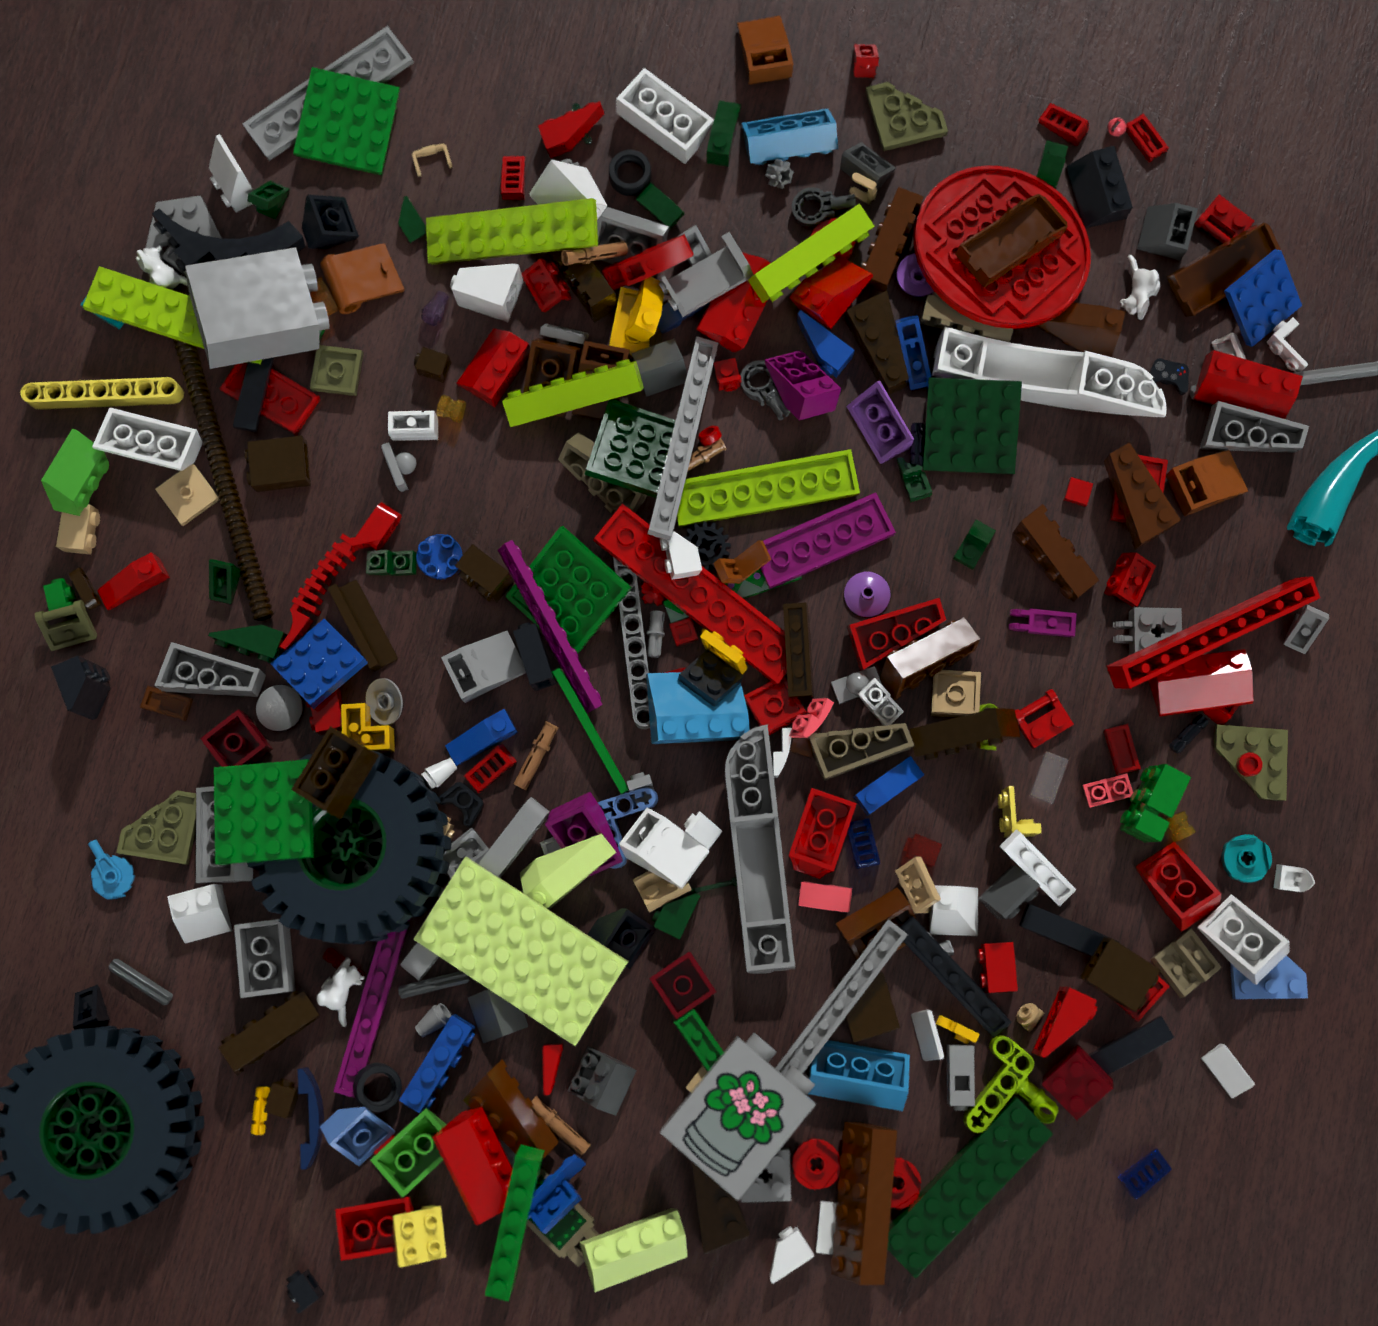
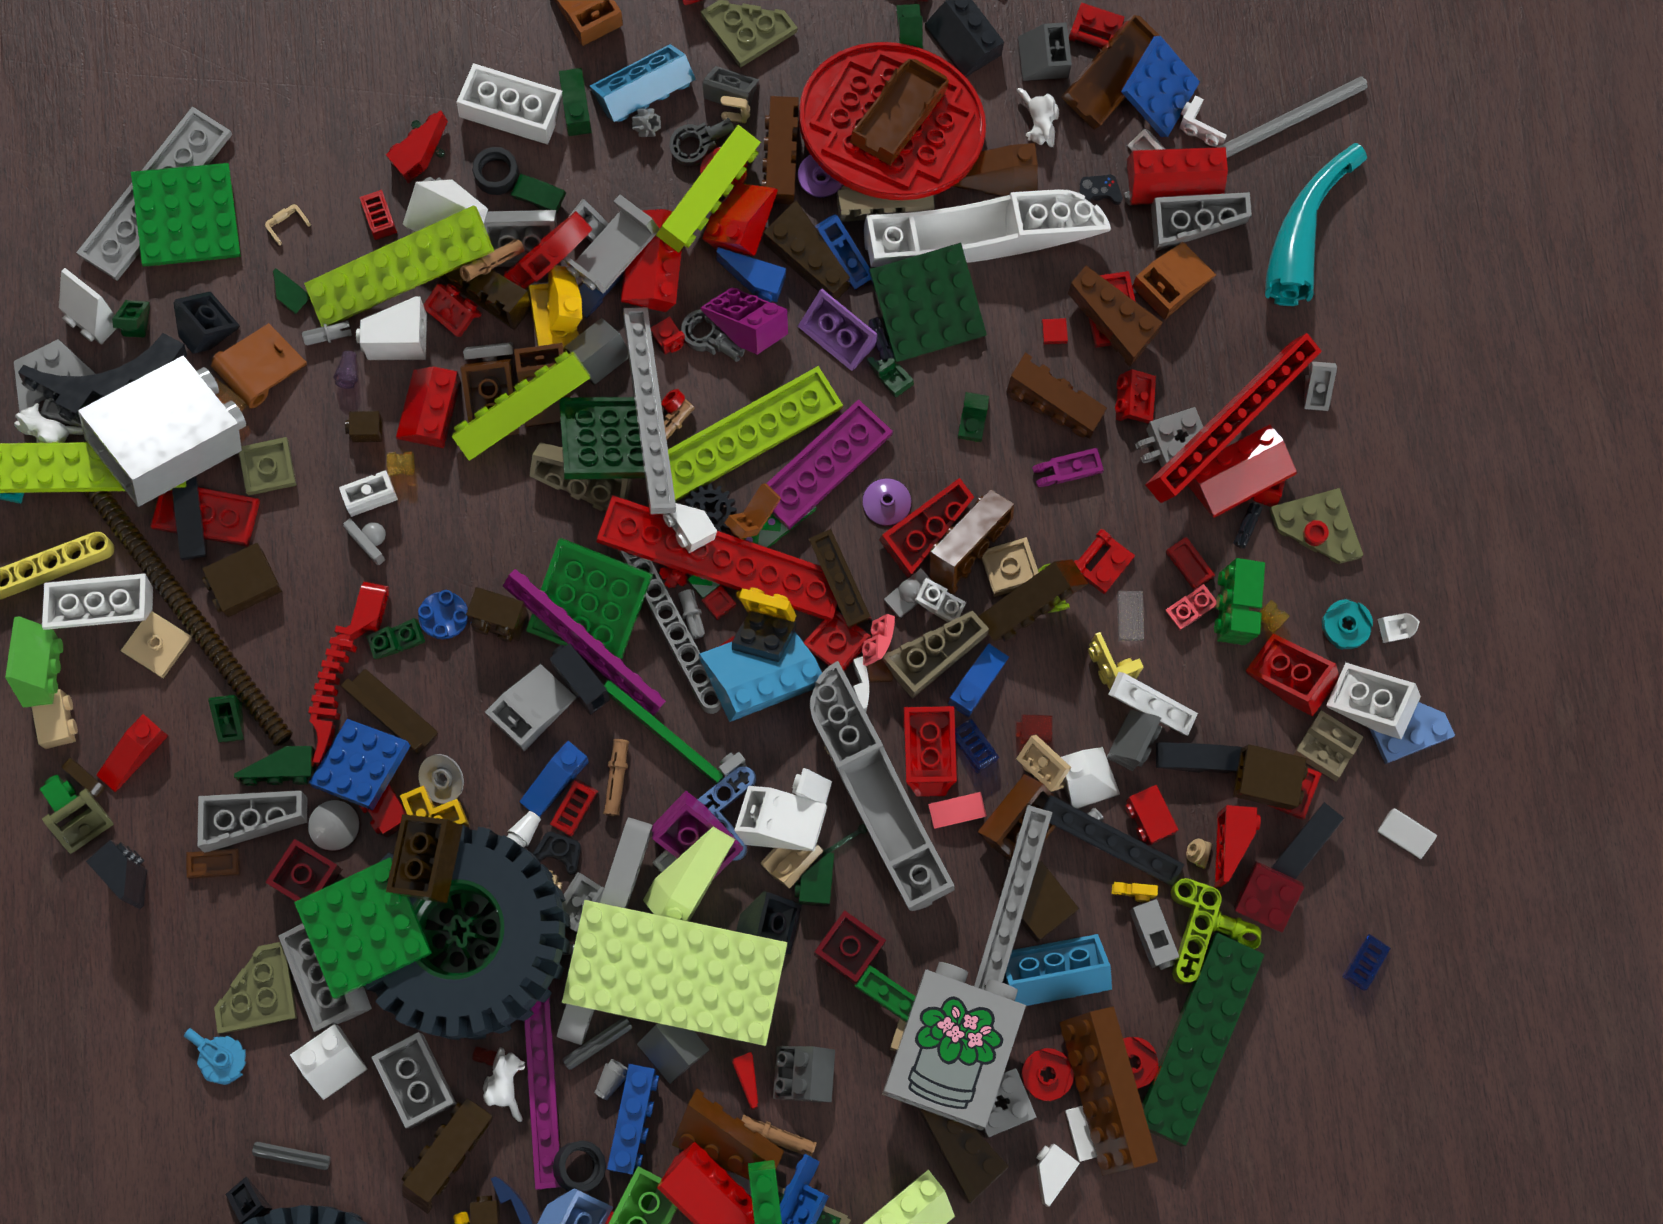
camera: 30 degrees left, 5 degrees down
white slope [911,1009,944,1061] -> none
none -> light grey axle [302,321,352,346]

